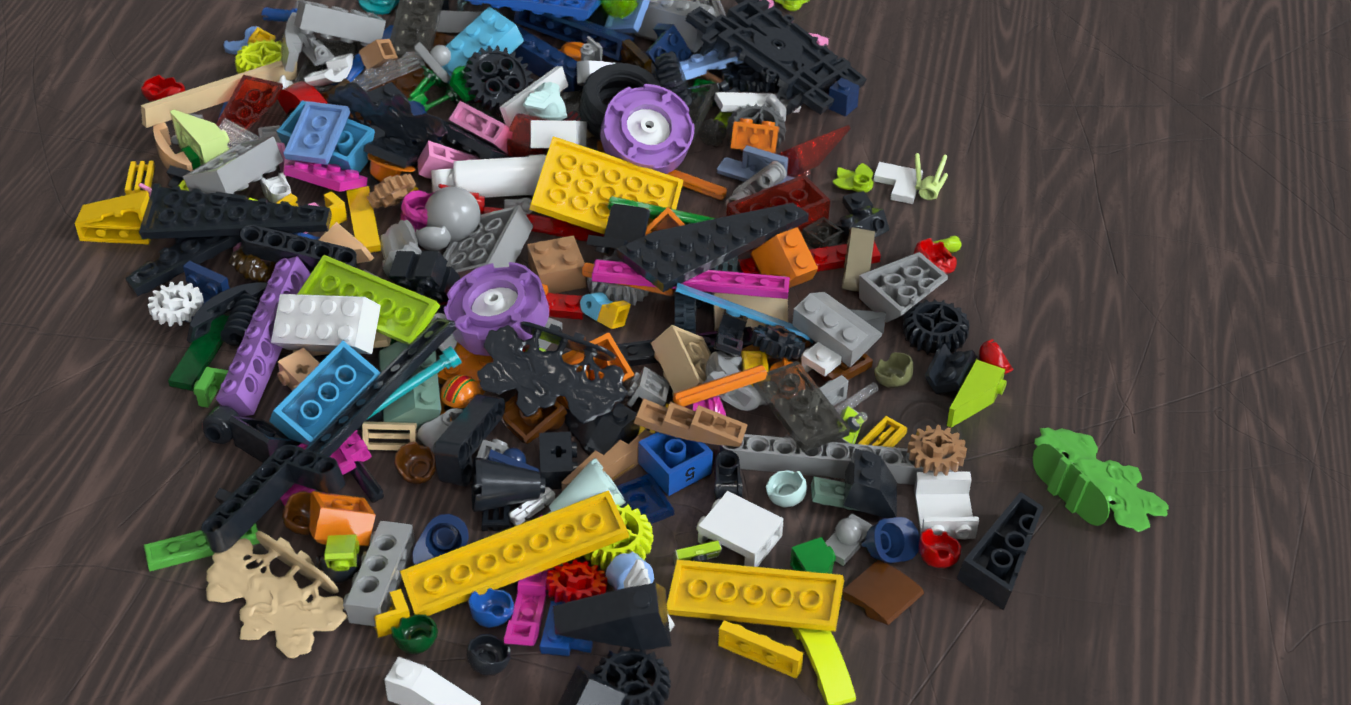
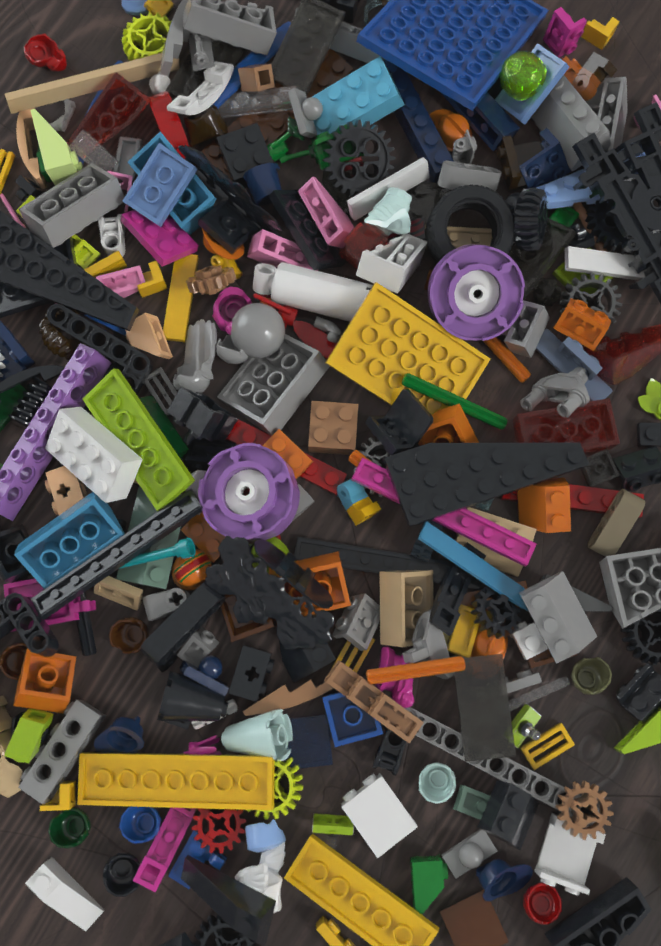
camera: 20 degrees right, 35 degrees up
light grey arm [765,94,786,121] -> none
none -> light grey brick [501,300,550,358]

